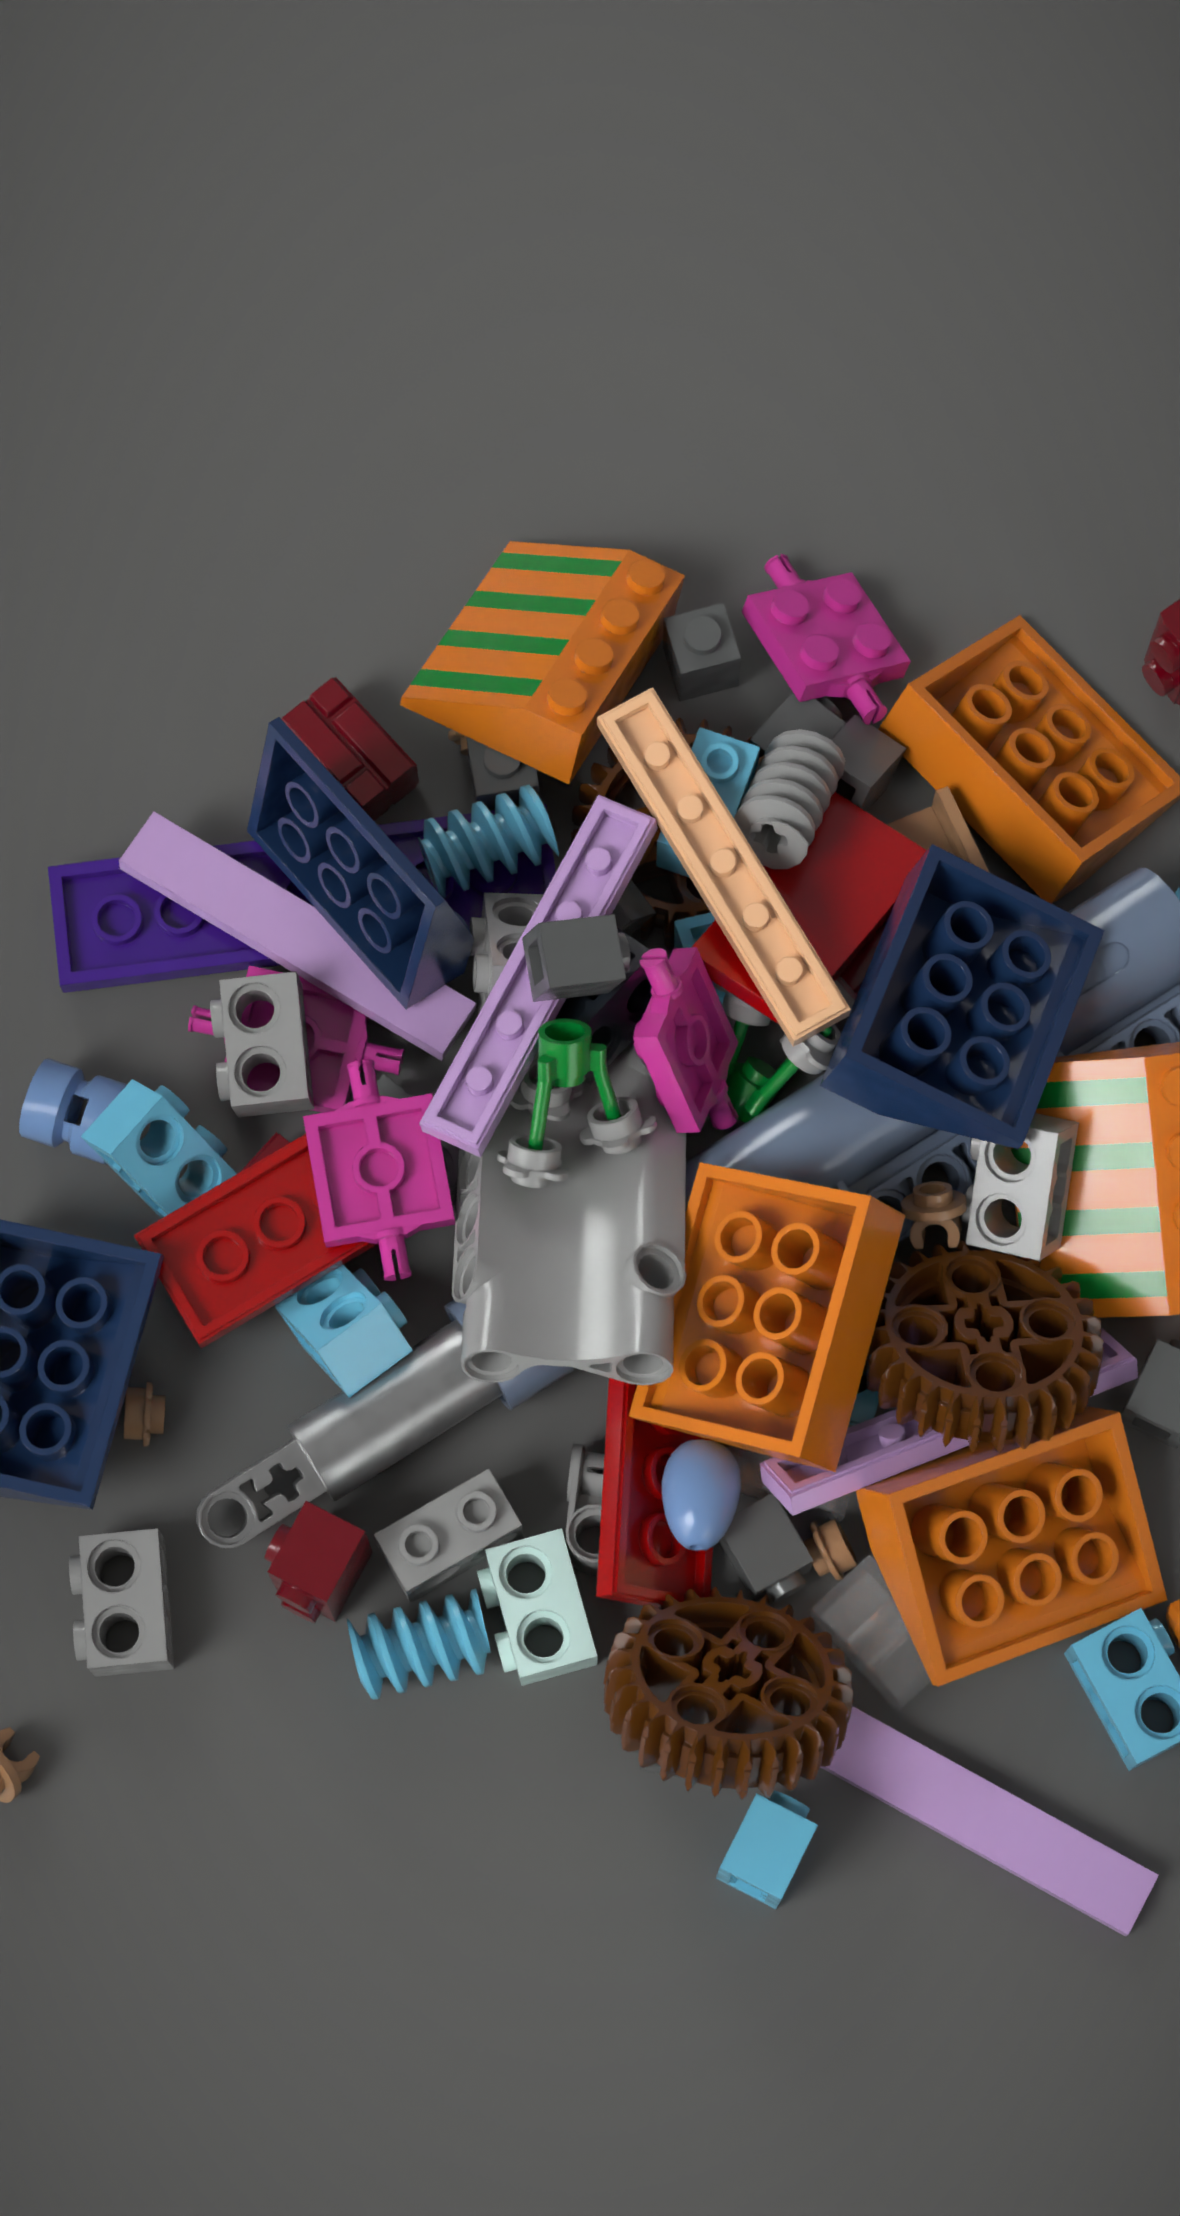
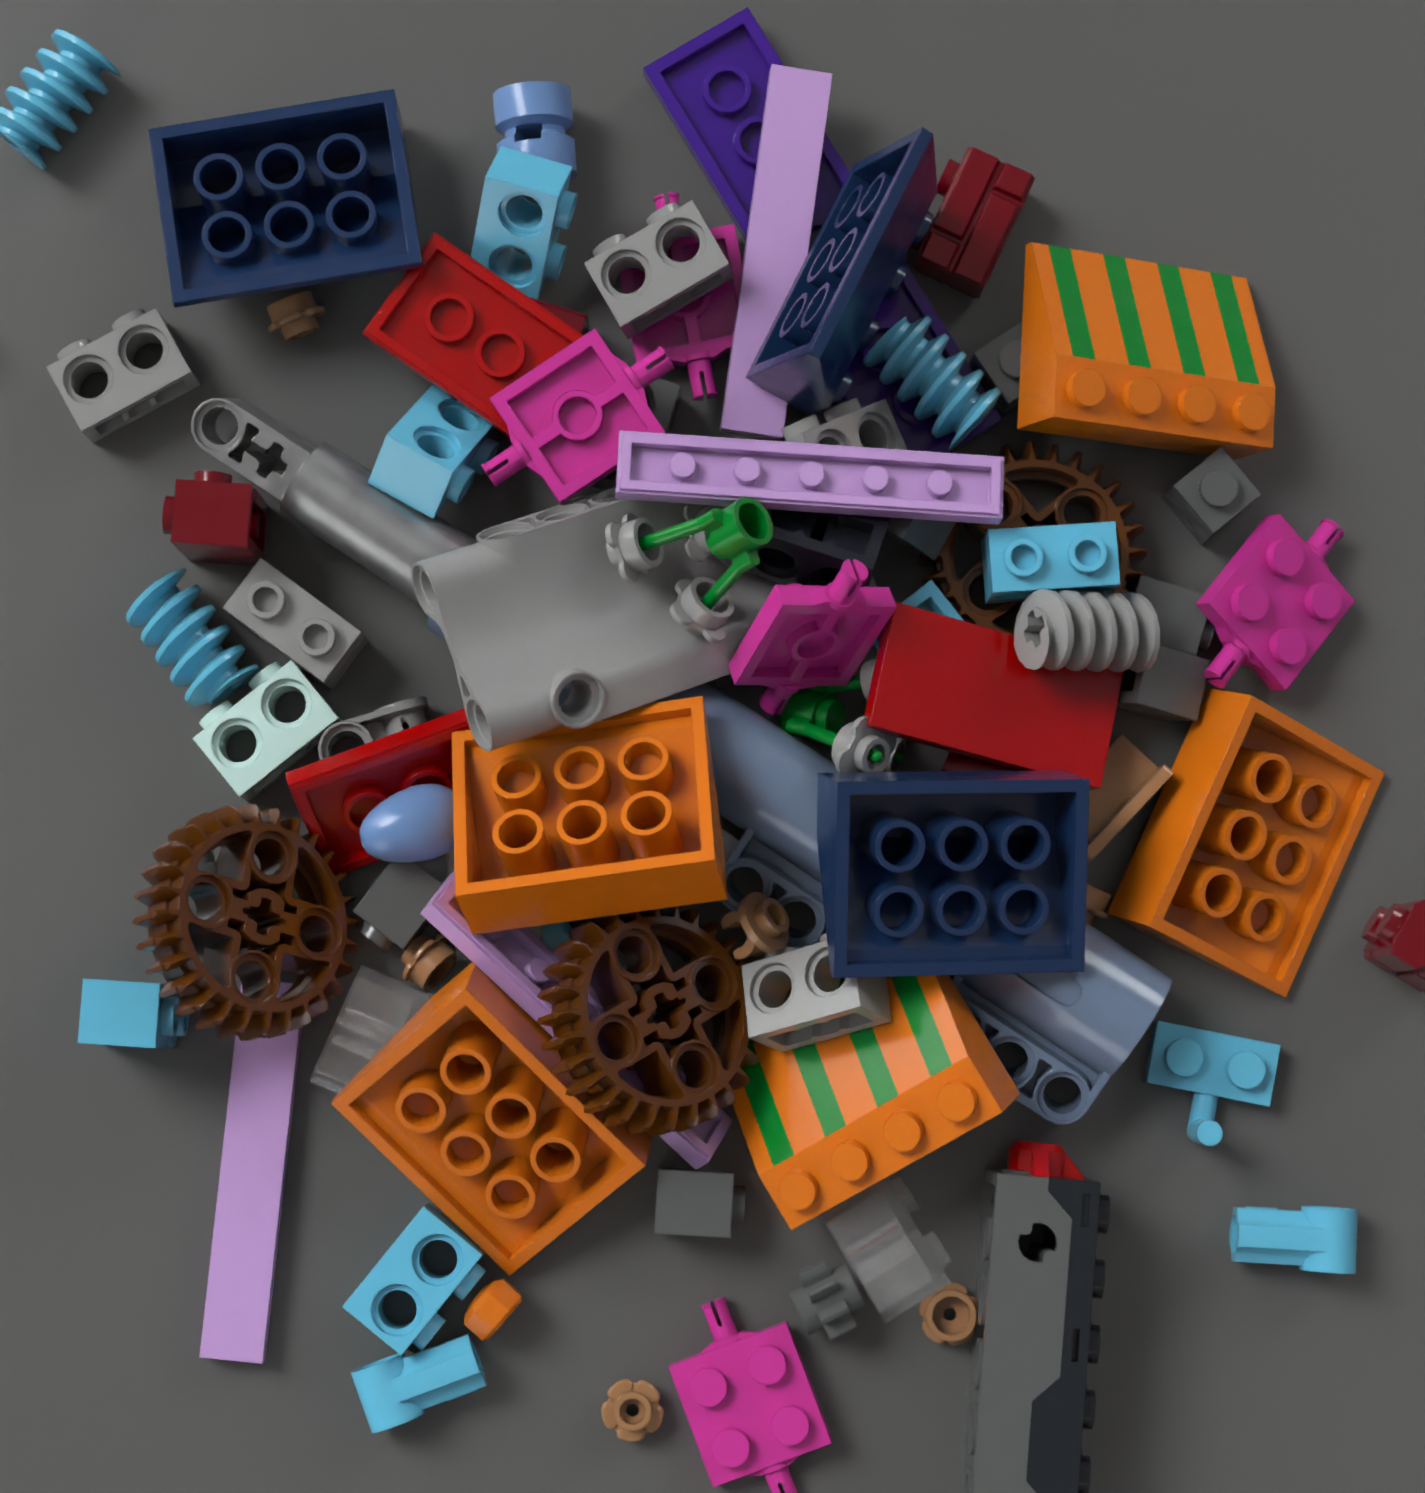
camera: 60 degrees right, 10 degrees up
dark grey brick [522,914,630,1002] -> none
light nougat tile [597,687,851,1047] -> none

